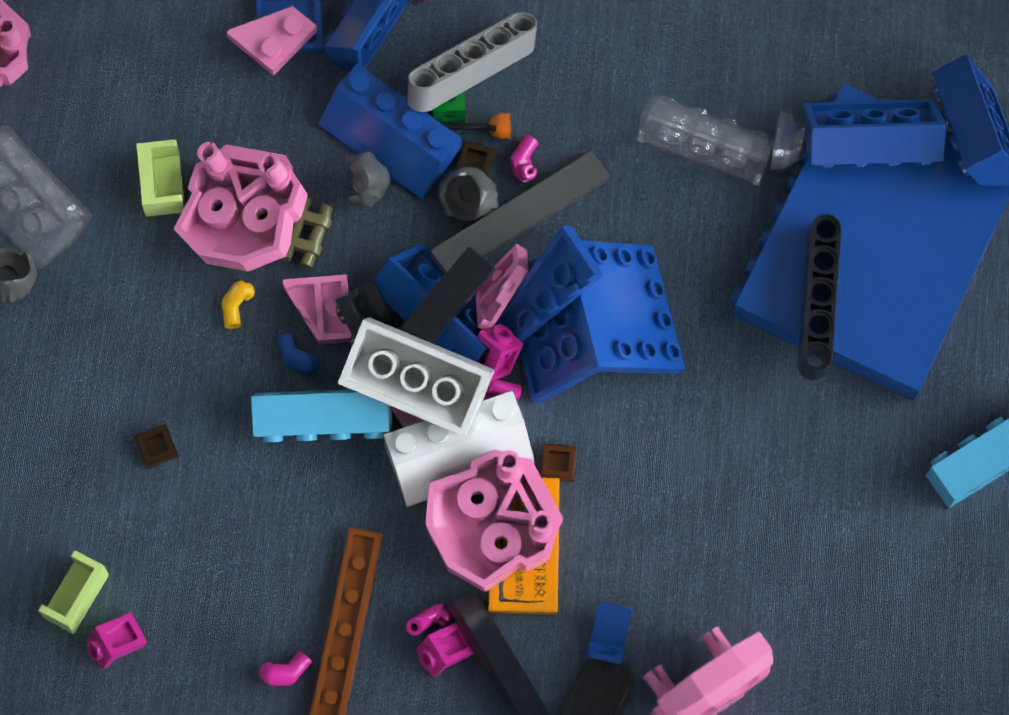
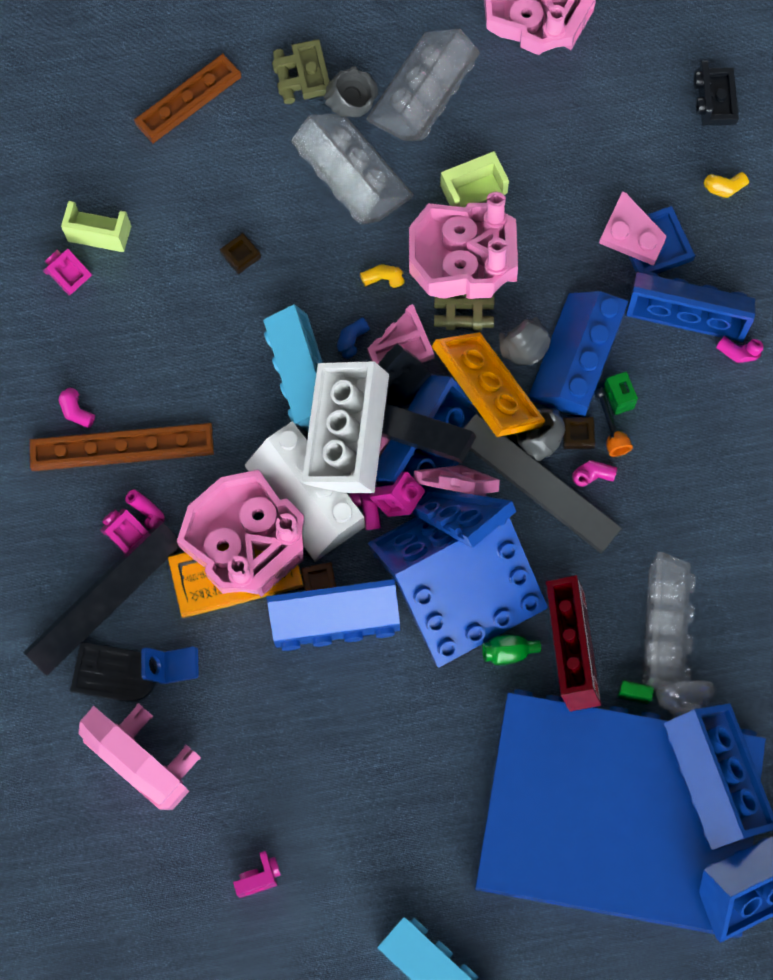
camera: 80 degrees right, 0 degrees up
light grey beam [407,12,537,112] -> none
black beam [798,214,842,380] -> none
none -> dark pink bracket [233,851,281,898]
none -> slope [266,579,400,651]
none -> clear slope [291,114,414,224]
none -> light orange tile [431,332,545,437]
none -> green plant [482,635,541,666]
none -> dark red brick [546,575,601,712]
none -> green tile [617,680,654,705]

